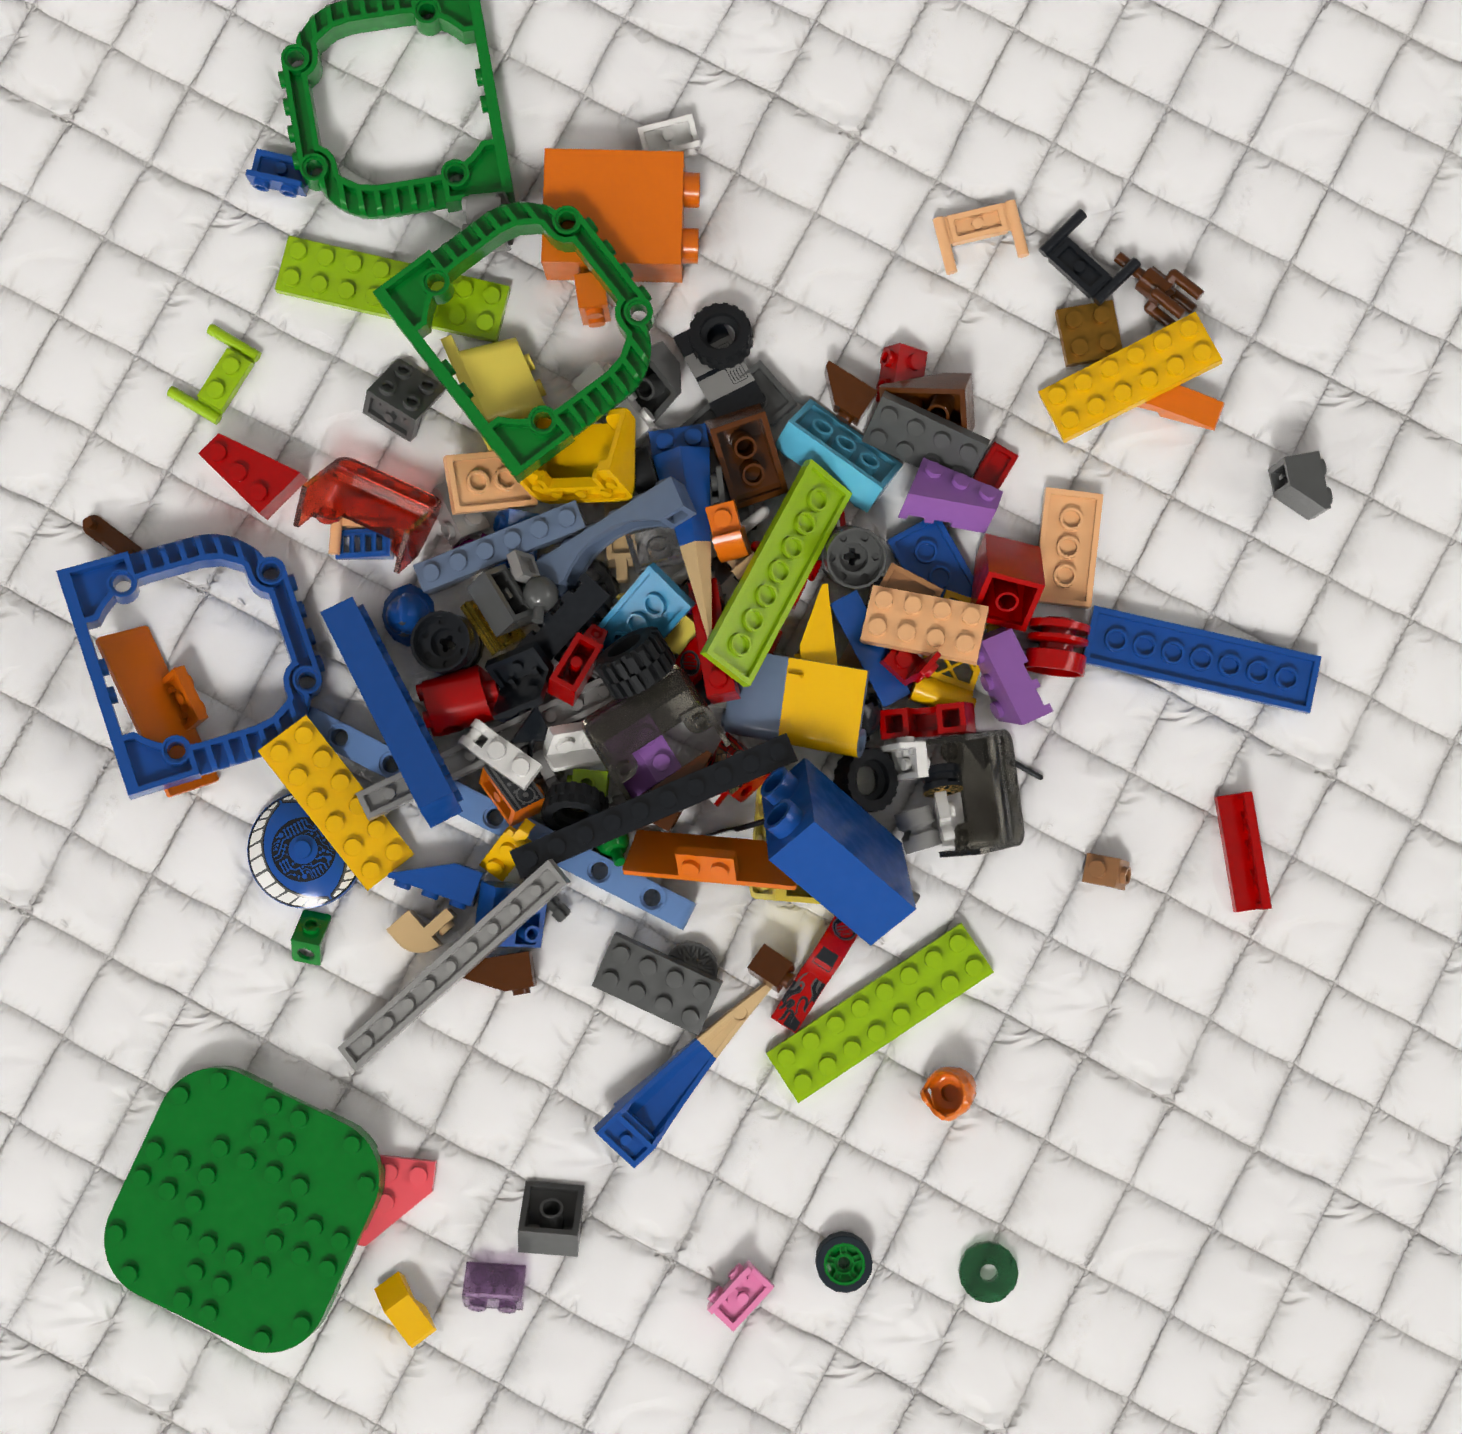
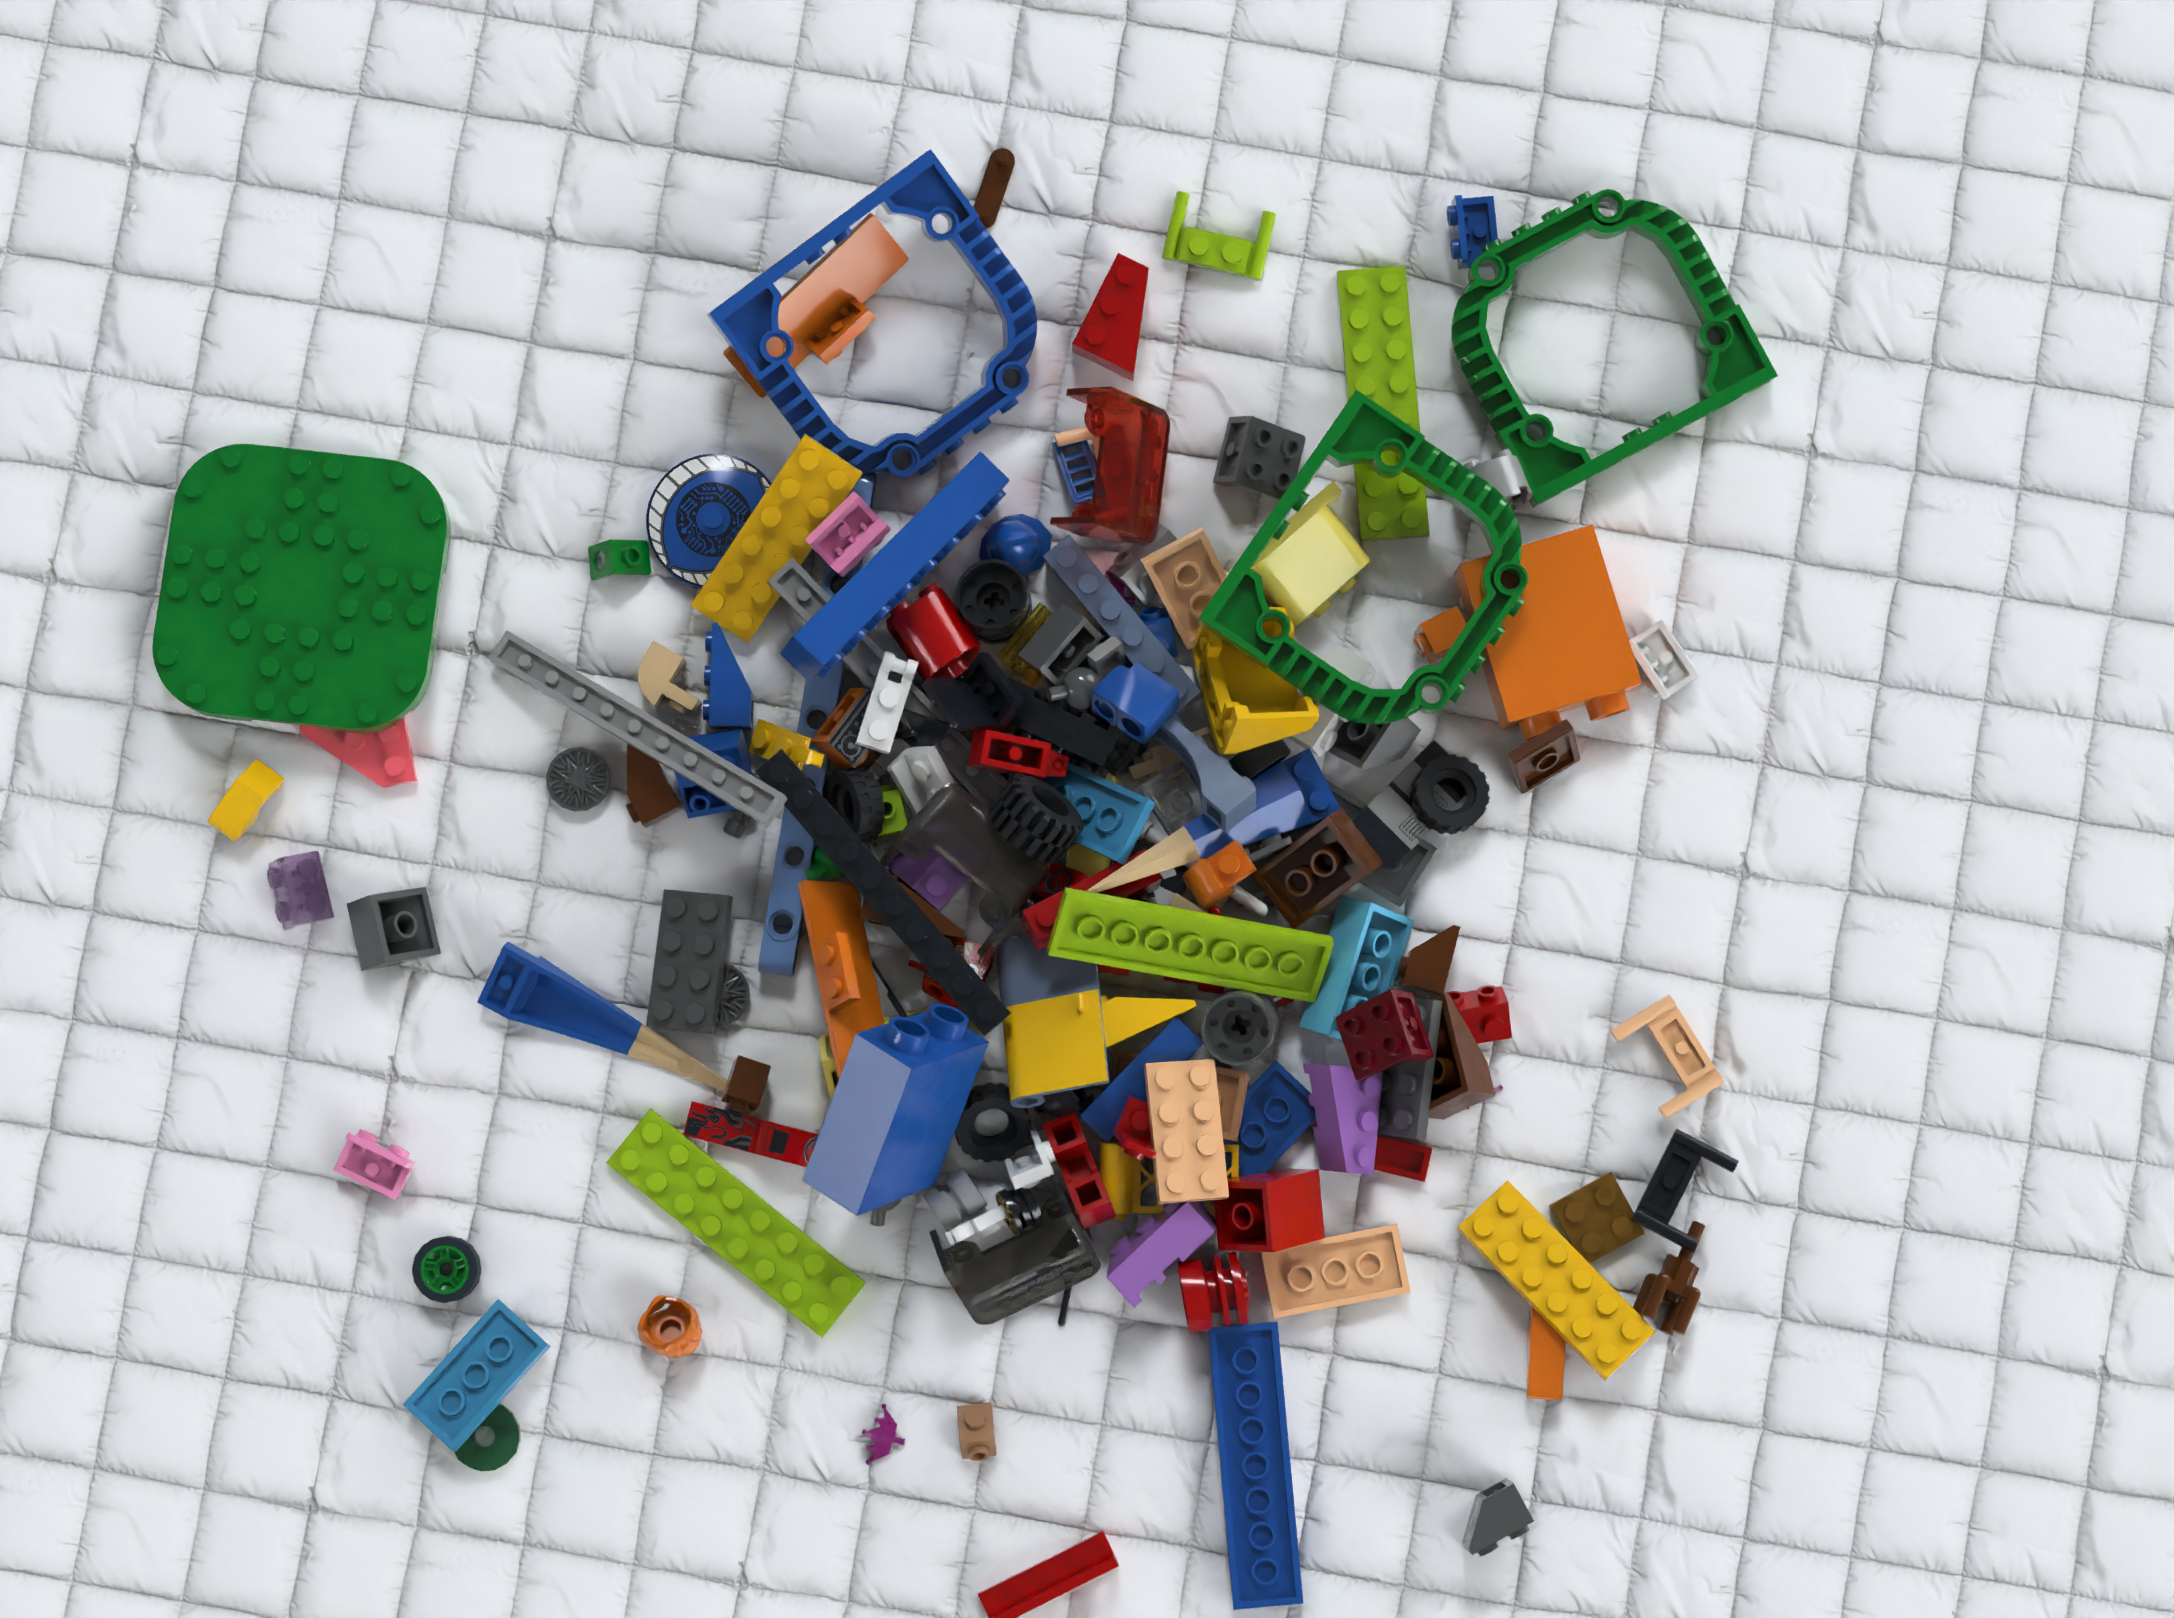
camera: 70 degrees right, 0 degrees up
none -> dark azure plate [403,1299,551,1452]
none -> dark grey wheel [546,747,611,812]
none -> bright pink bracket [805,491,891,577]
none -> magenta piece [862,1404,905,1465]
none -> blue piece [1092,663,1179,744]
none -> dark red bracket [1336,989,1434,1081]
none -> reddish brown tile [1507,719,1580,794]

